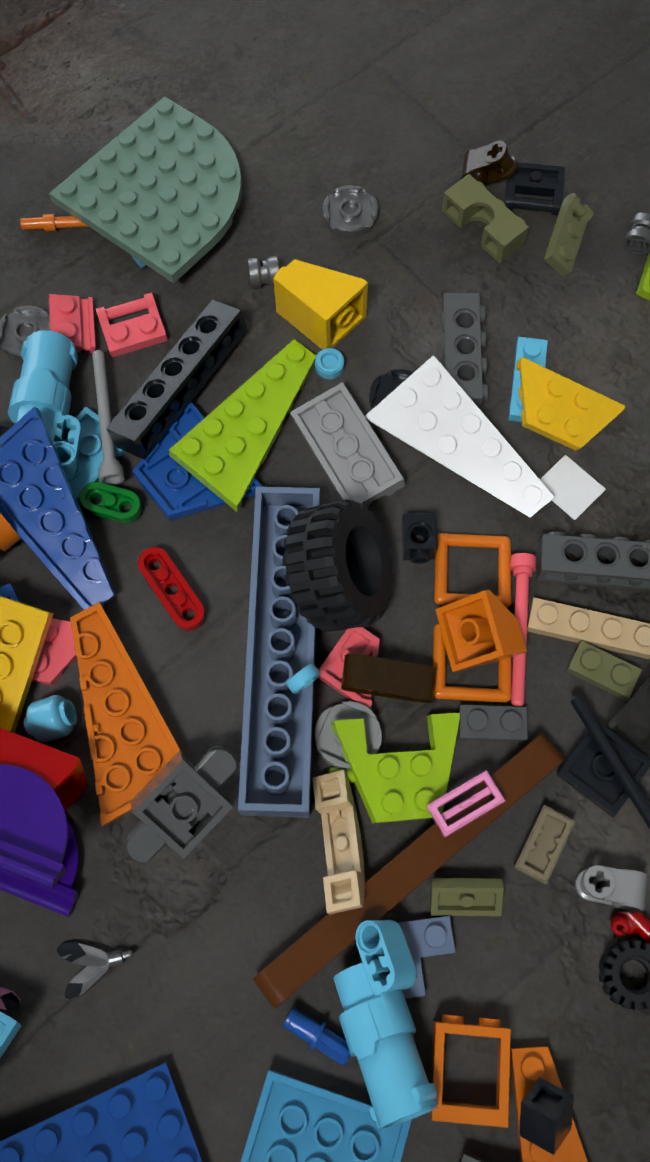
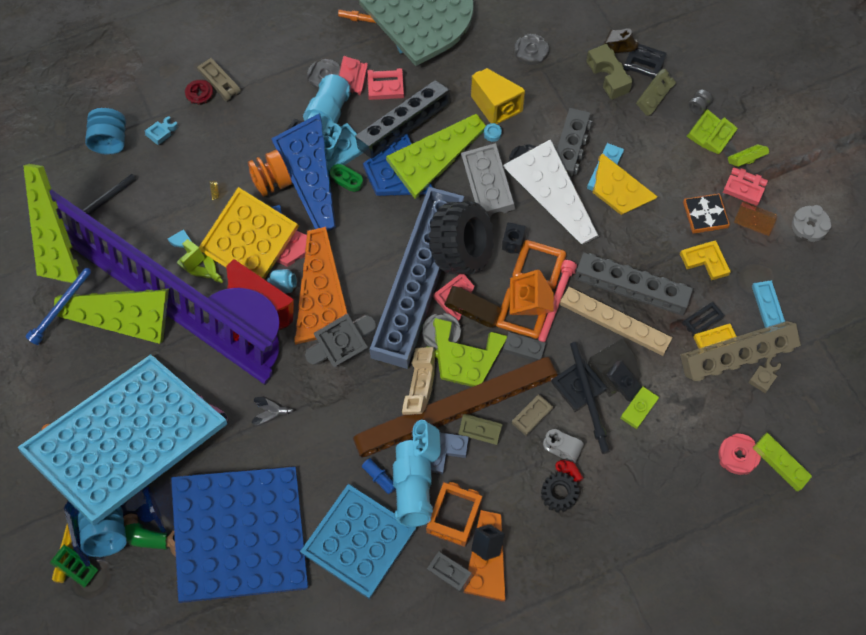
camera: 15 degrees right, 5 degrees down
light grey piece [92,350,124,485] -> none
red plate [138,547,205,631] -> none
flat silver wheel [248,256,279,288] -> none
medium azure tile [286,663,320,694] -> none
bright pink tile [426,770,505,838] -> none
white sticker [540,455,606,520] -> none
olive plate [566,640,642,701] -> none

